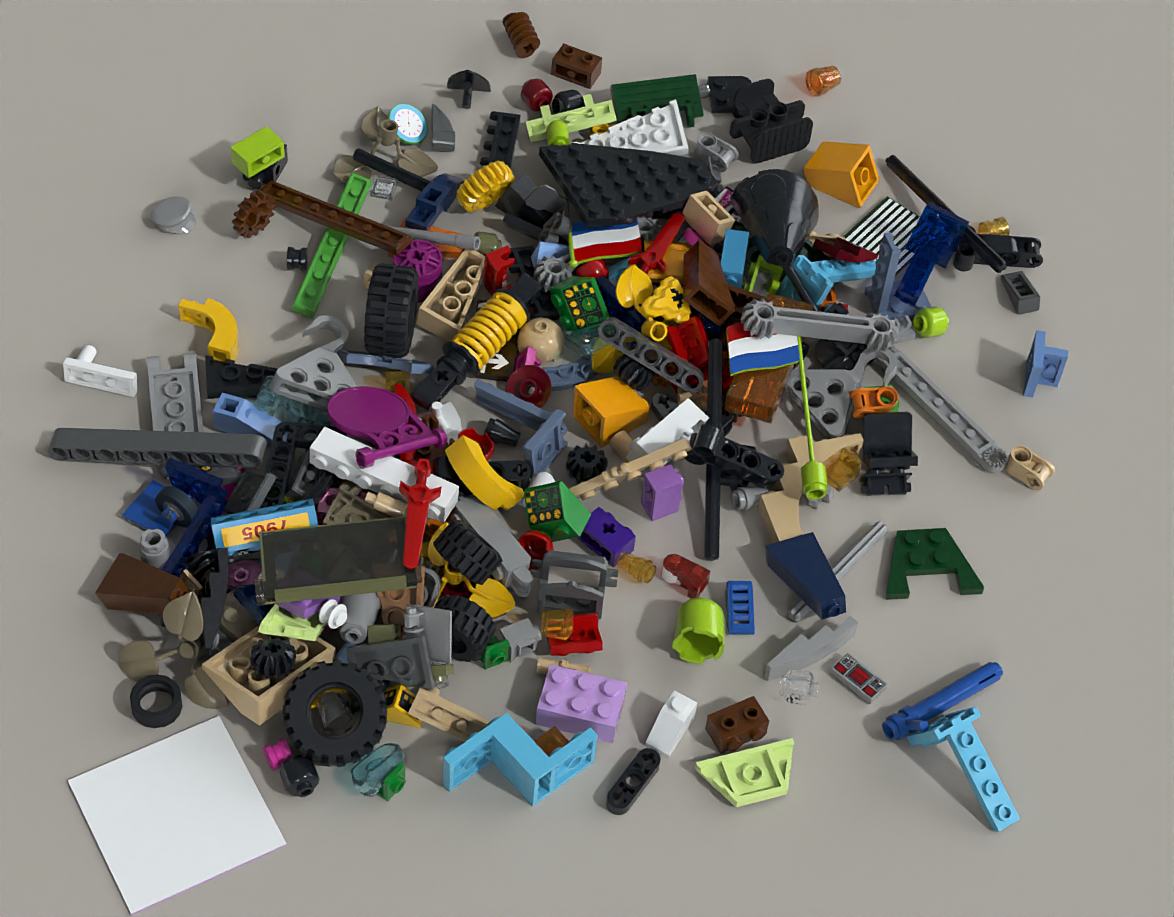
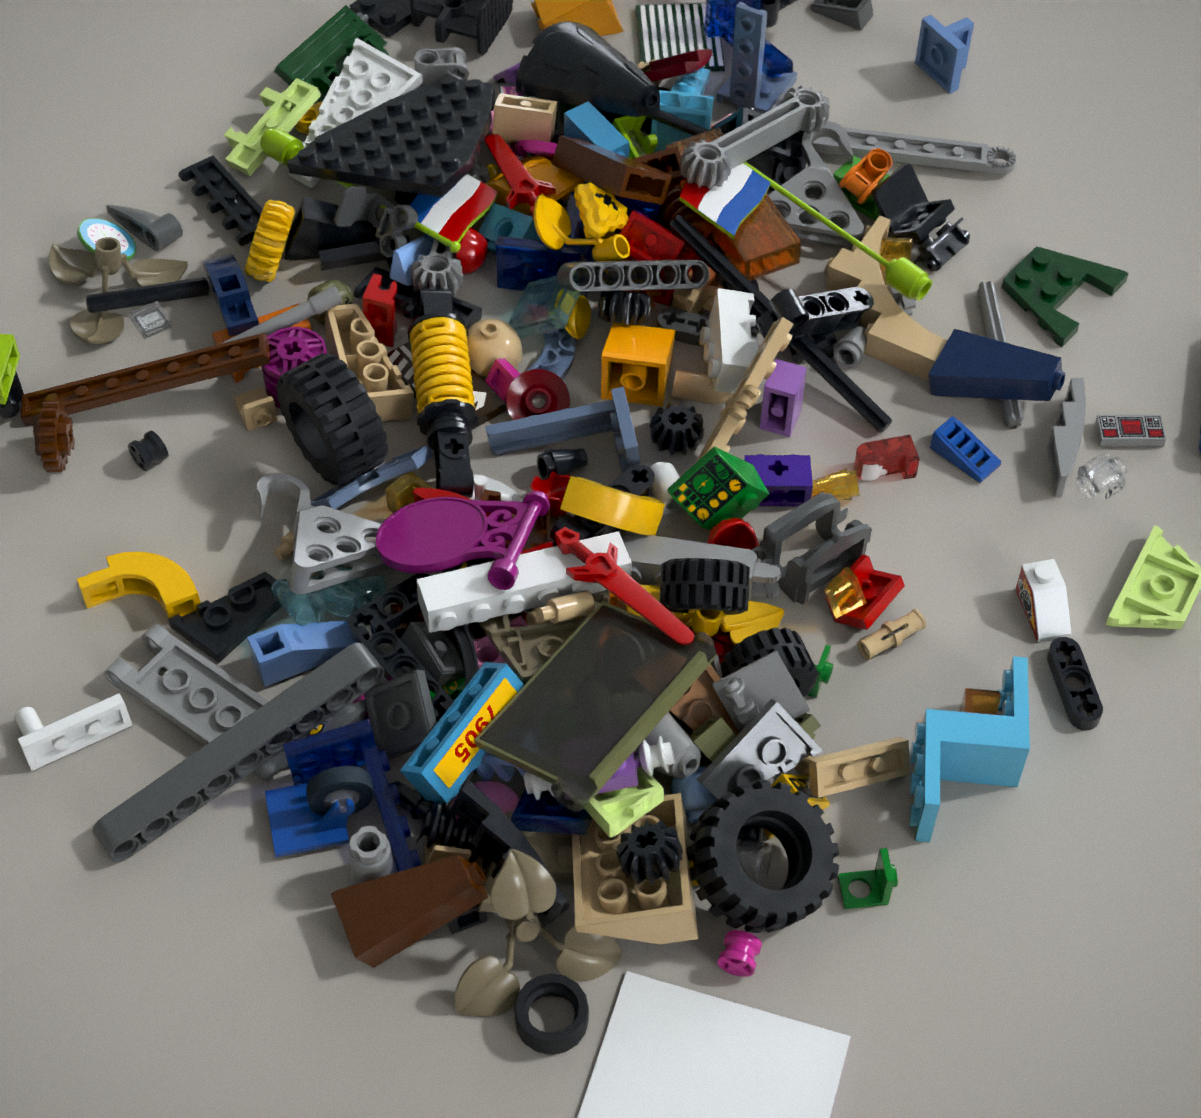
camera: 40 degrees left, 0 degrees up
black head [280,755,320,797] -> none
bright green tile [291,172,372,319] -> none
clear light blue piece [351,743,406,797] -> none
black shield [447,70,491,109] -> none
light grey window [499,618,542,663] -> none
reddish brown piece [502,12,540,58] -> none
dark red head [520,78,553,111] -> none
lavender brick [536,664,627,743] -> none
slope [549,276,610,332] -> none
reddish brown brick [551,43,602,89] -> none
black head [552,89,585,114] -> none
lime cylinder [672,597,725,664] -> none
reddish brown brick [705,696,770,754] -> none
lime head [913,306,949,338] -> none
tan piece [1005,445,1055,490] -> none

